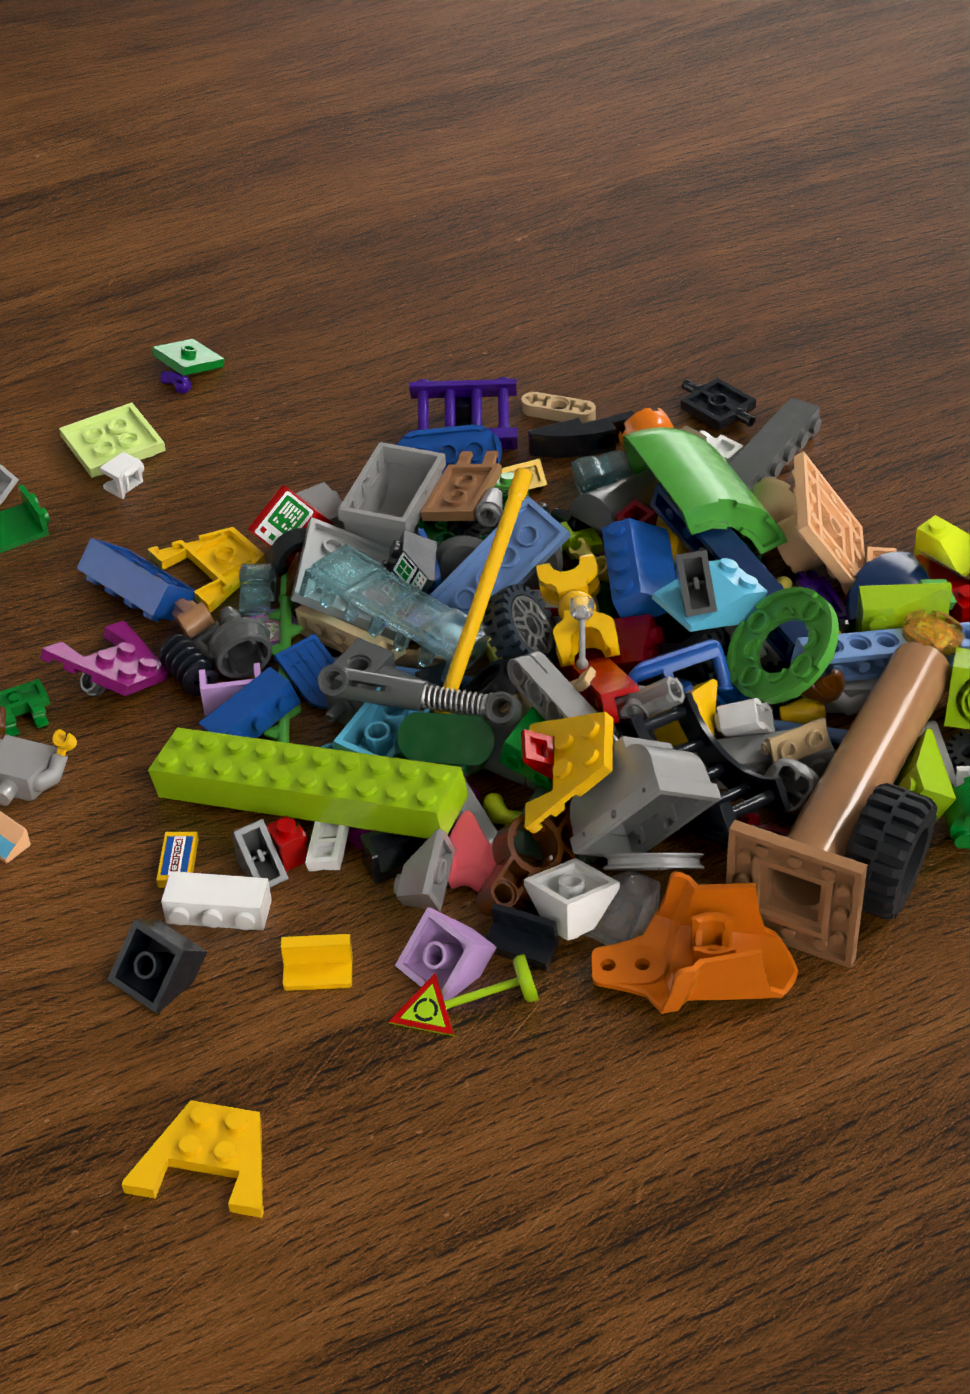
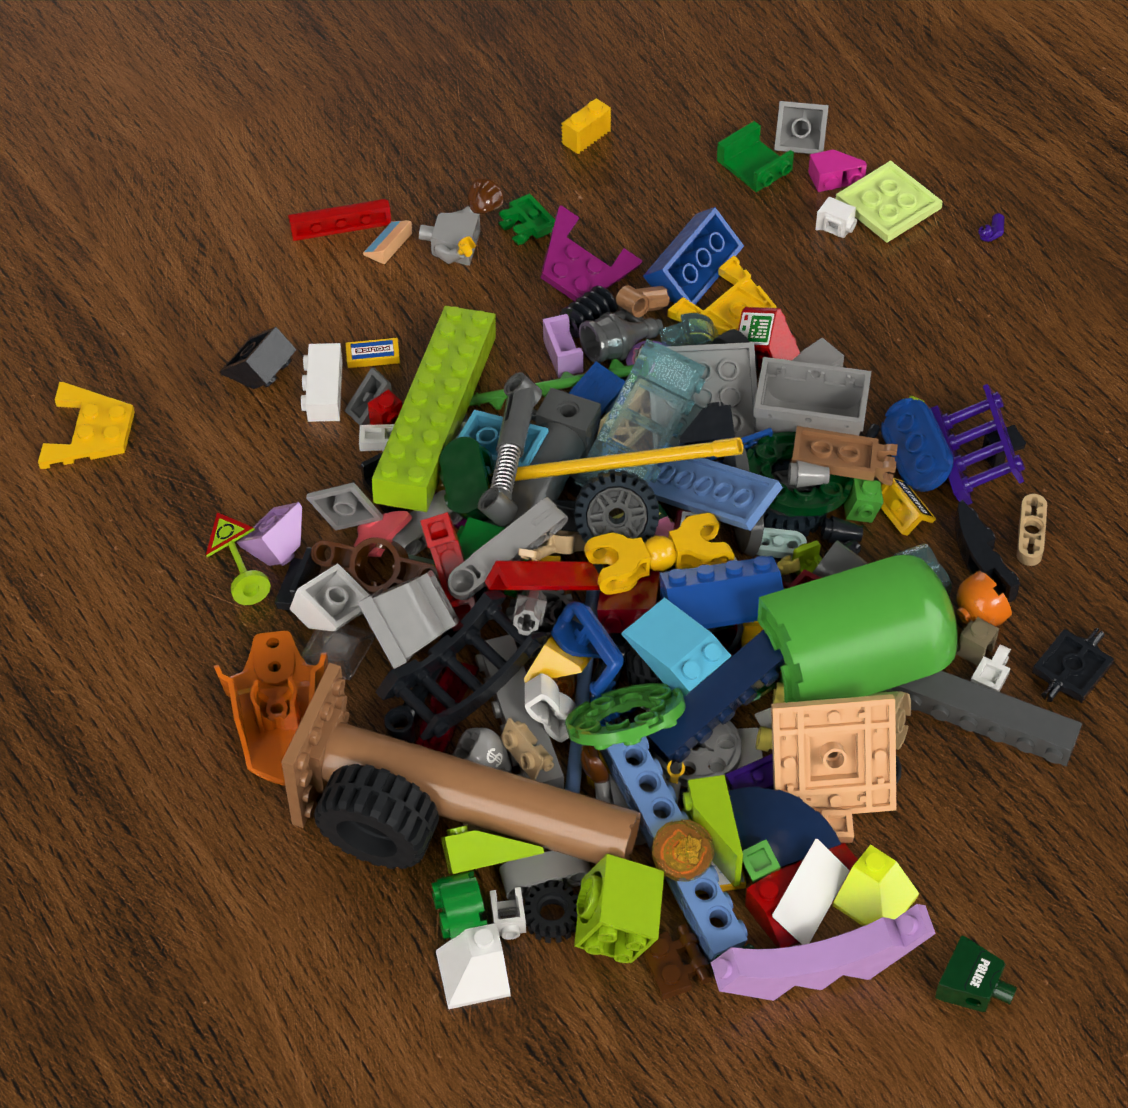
camera: 80 degrees right, 10 degrees up
plate [152,339,225,376] -> none
blue brick [199,667,301,738] -> none
yellow panel [281,934,353,991] -> none
yellow wing [525,712,613,834] -> none
hinge [570,596,594,670] -> none
light grey wedge [603,853,705,871] -> none
dark grey slope [675,550,717,617] -> none
none -> dark pink slope [808,149,867,192]

